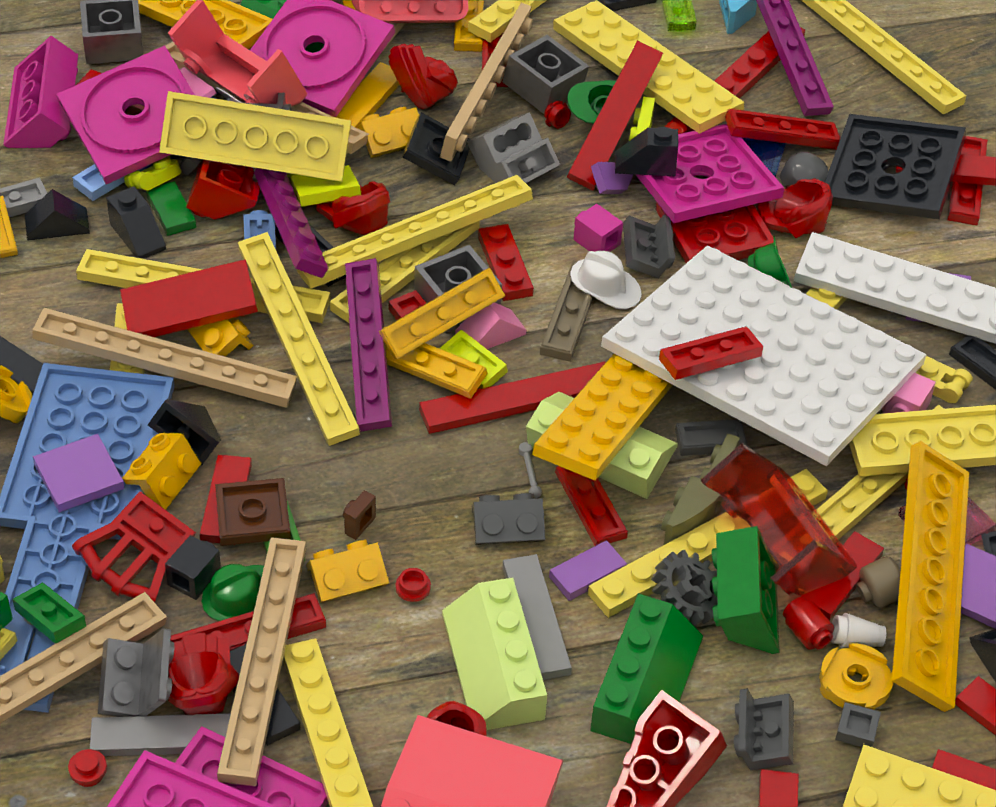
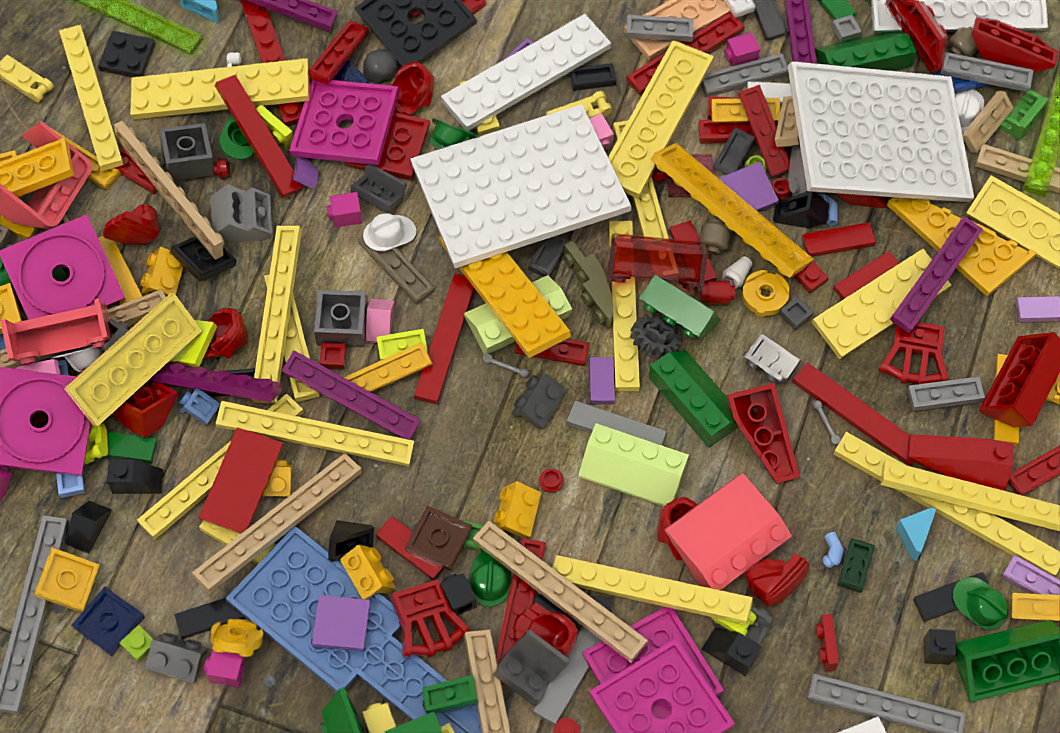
camera: 55 degrees left, 15 degrees up
reddish brown plate [343,490,376,540] -> none
yellow tile [379,268,505,360] -> none
red plate [478,224,534,301] -> none
black slope [615,127,678,177] -> none
red plate [659,326,764,380] -> none
none -> white hand [227,52,241,67]
none -> red plate [795,261,829,294]

